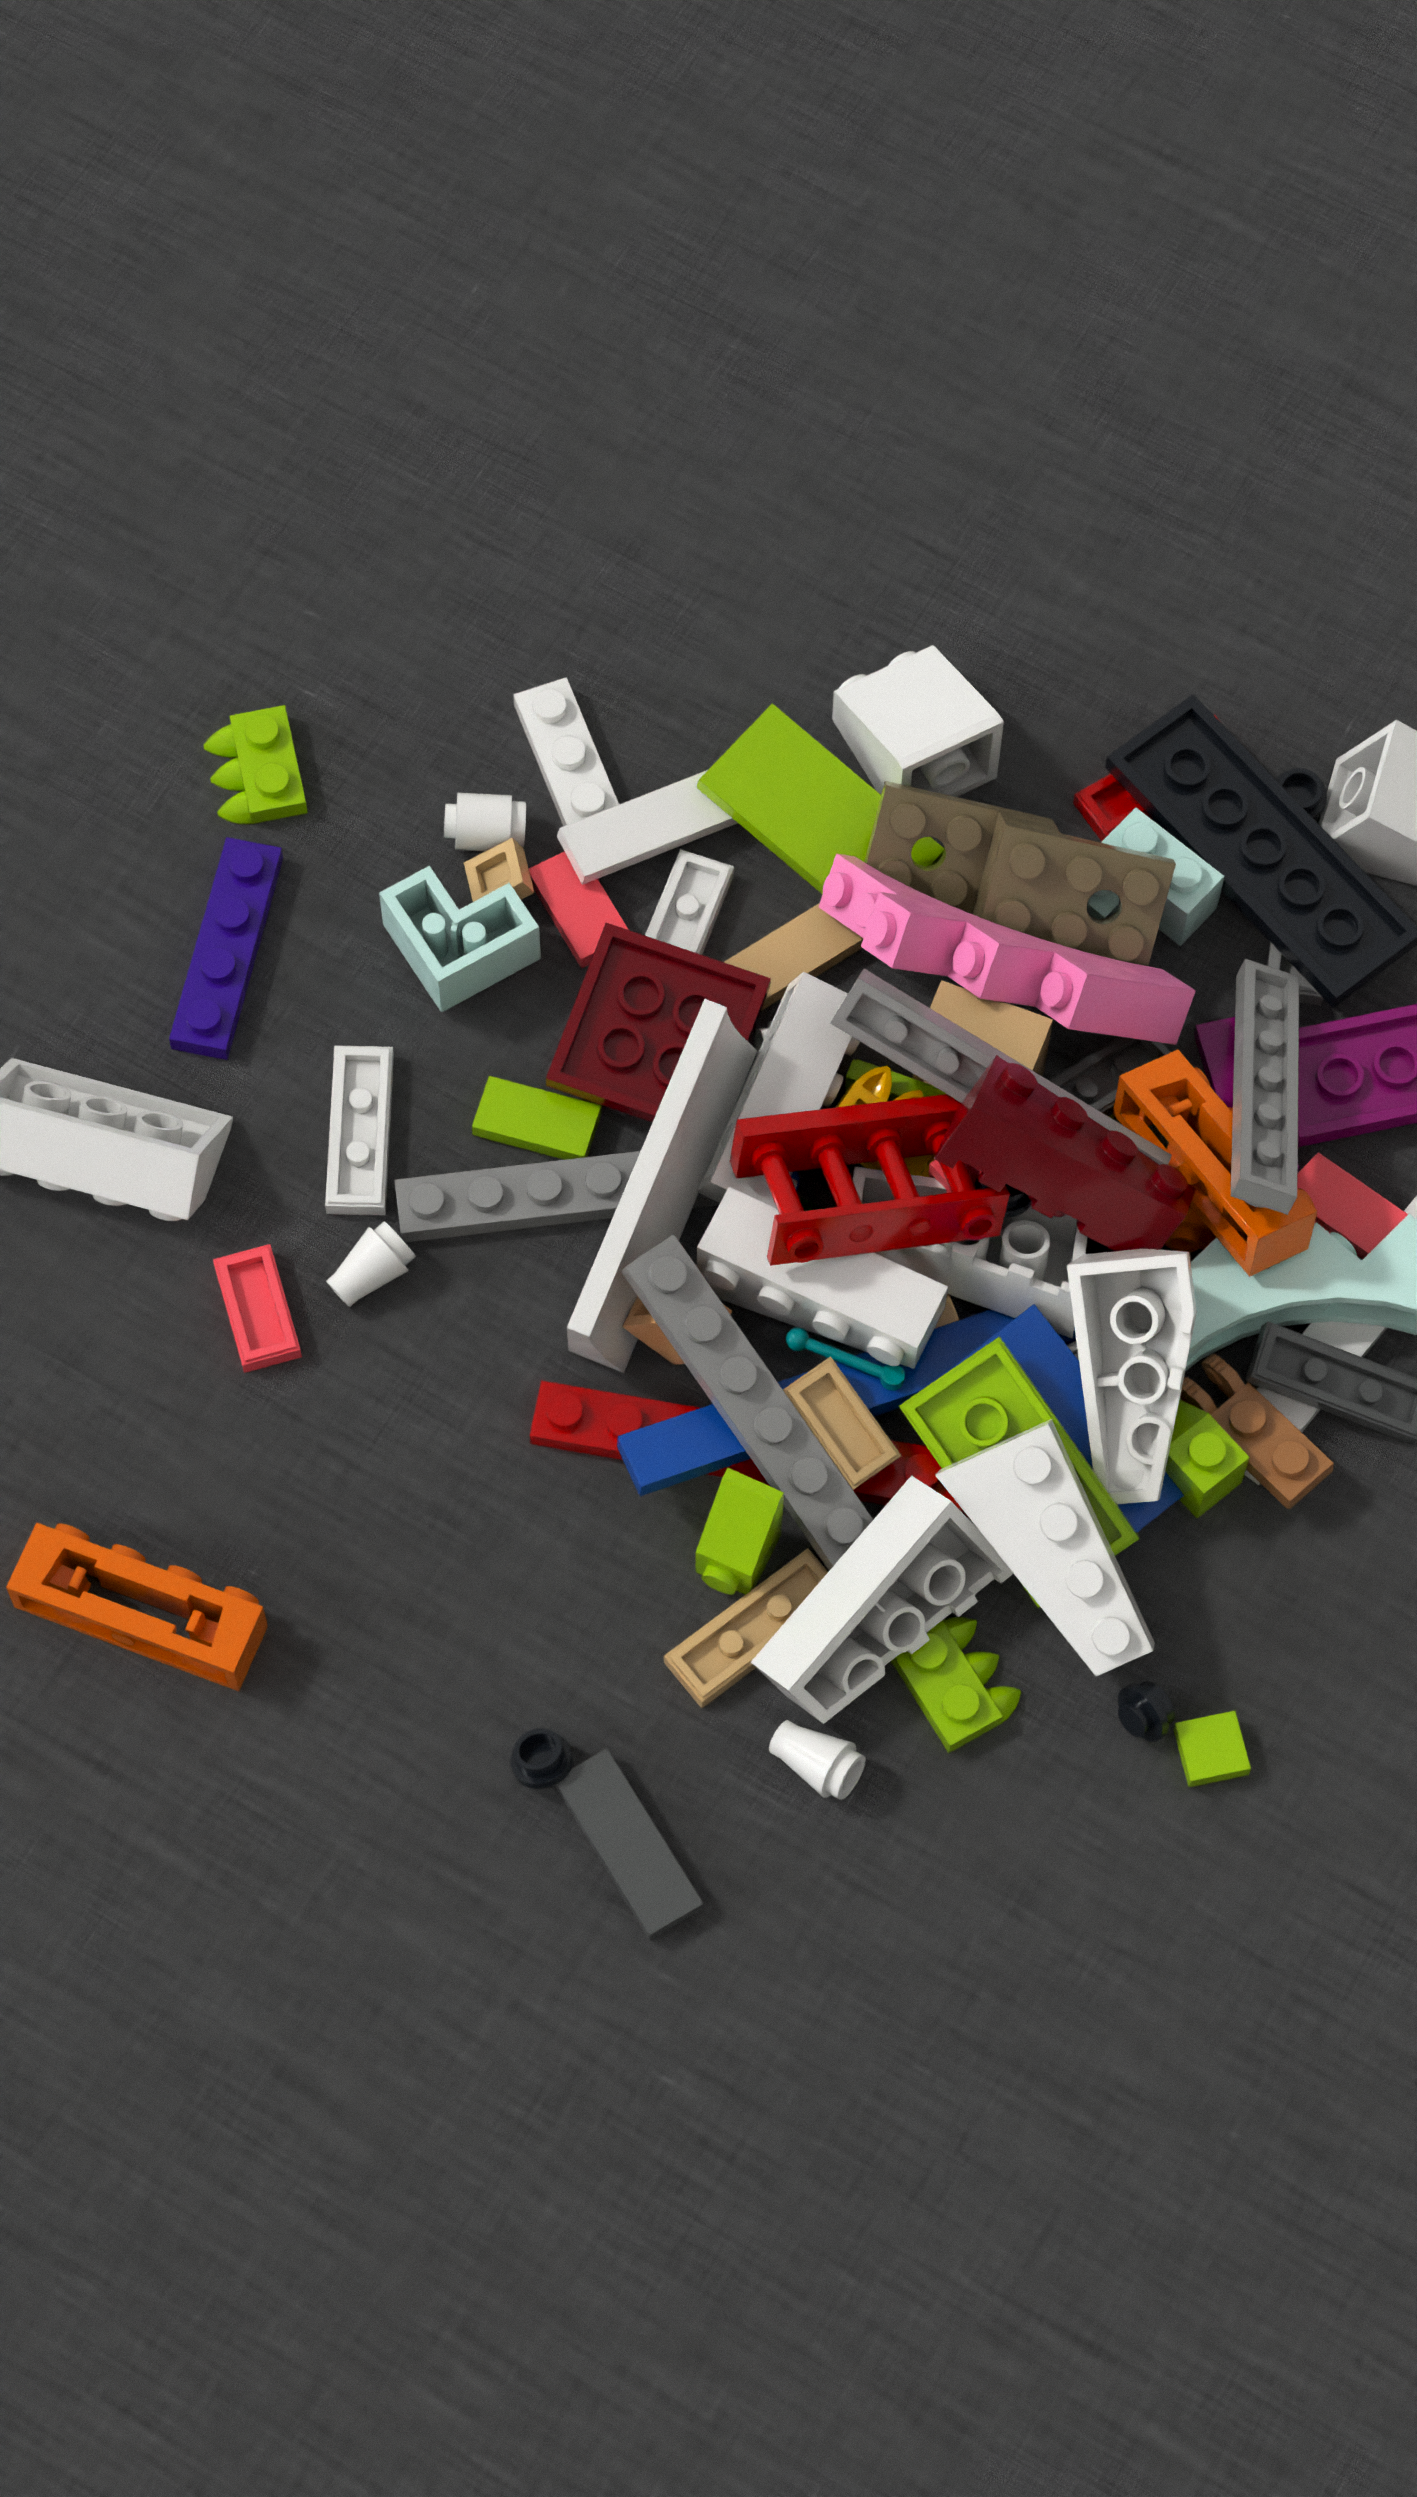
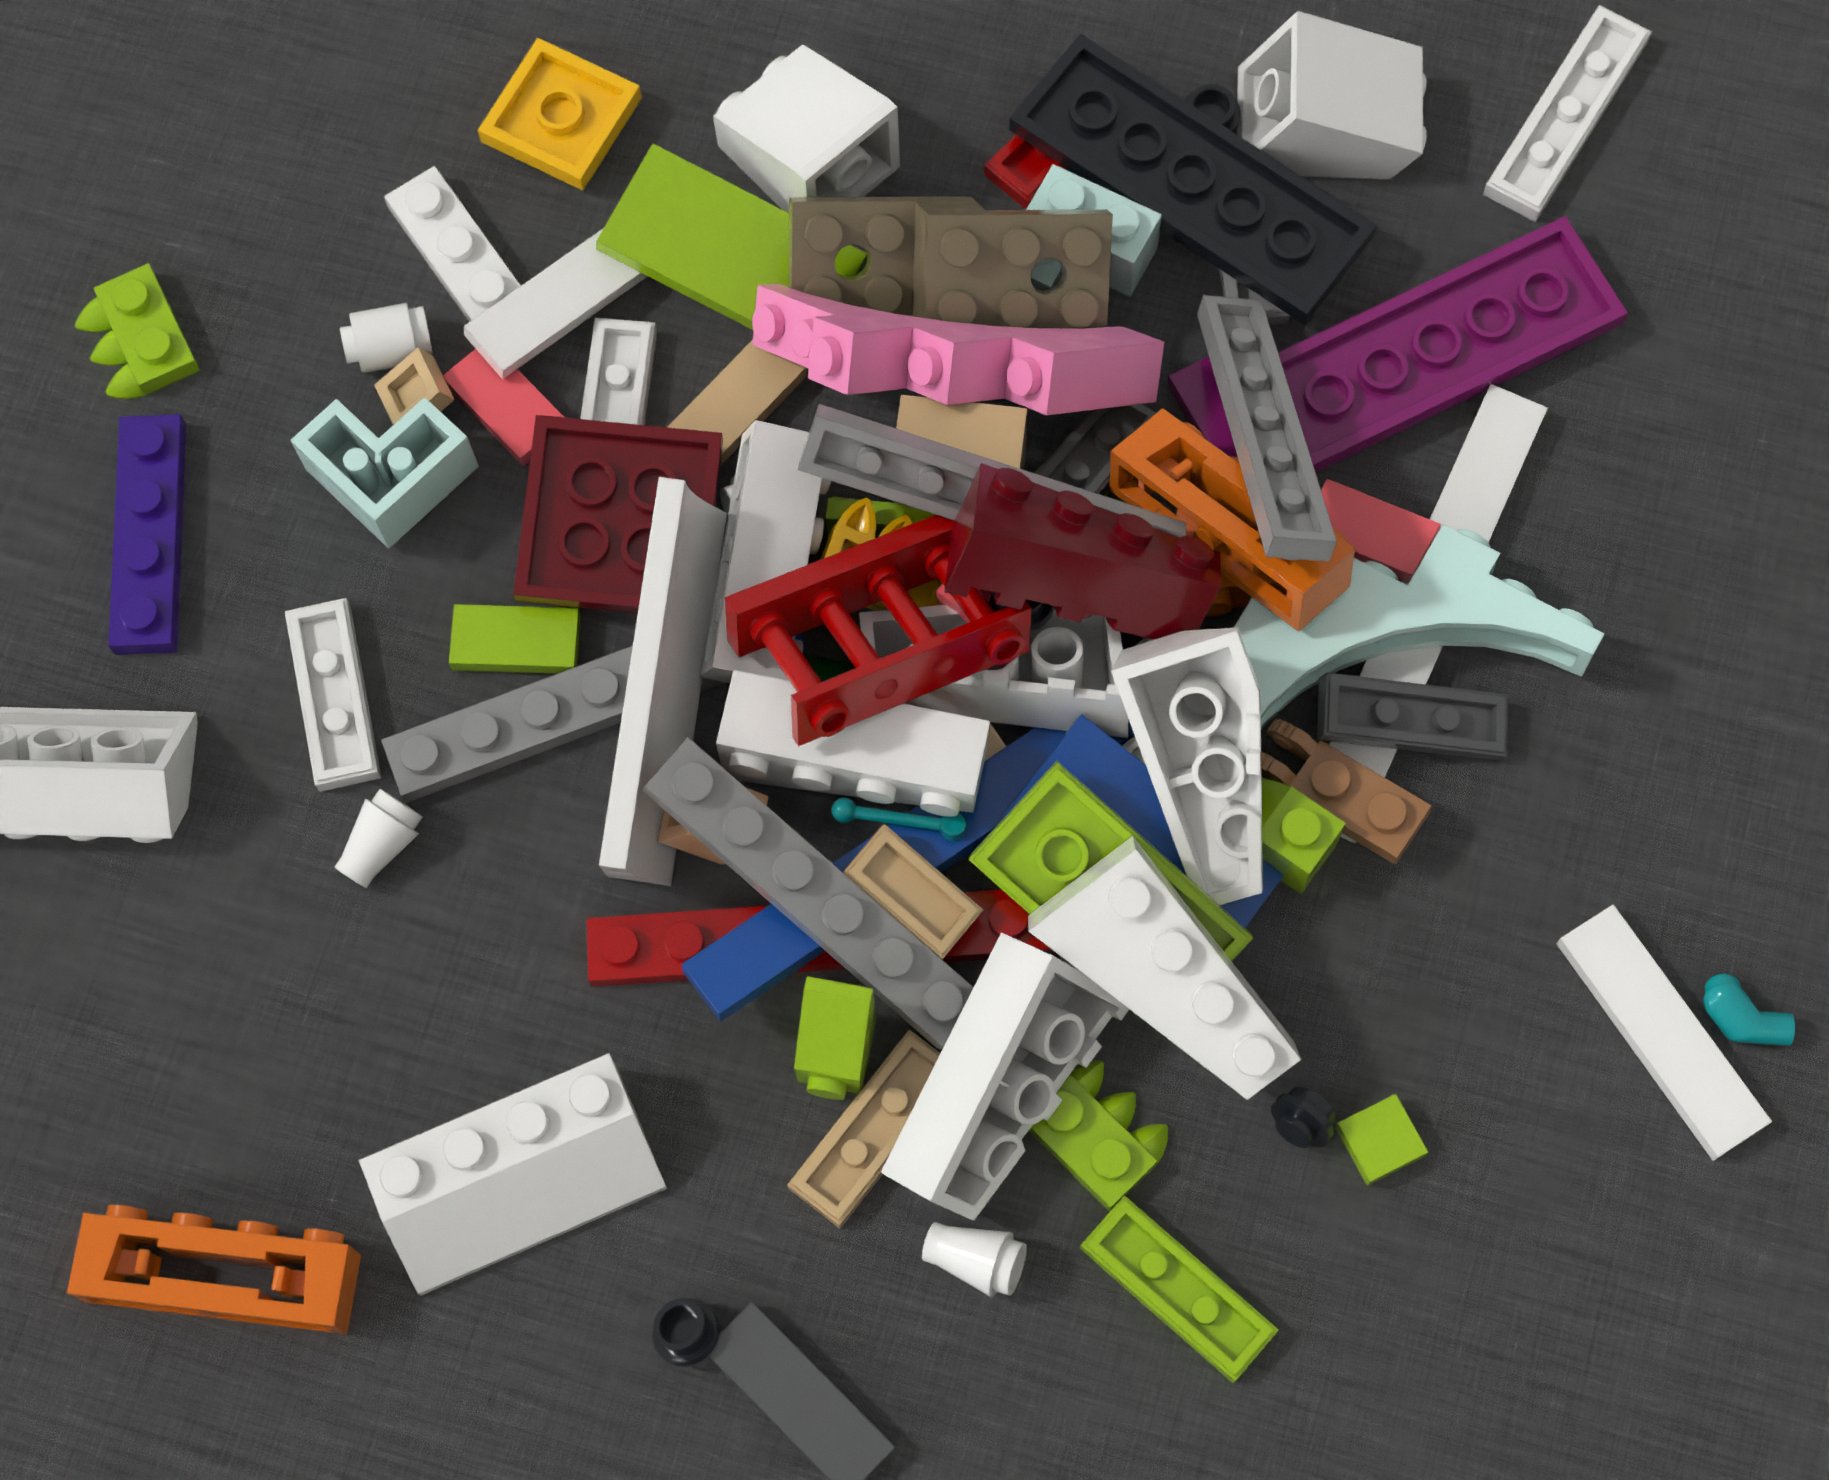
camera: 10 degrees left, 5 degrees up
coral tile [213,1244,302,1373] -> none
none -> white slope [359,1053,667,1296]
none -> yellow plate [477,38,642,191]
none -> lime tile [1080,1195,1279,1384]

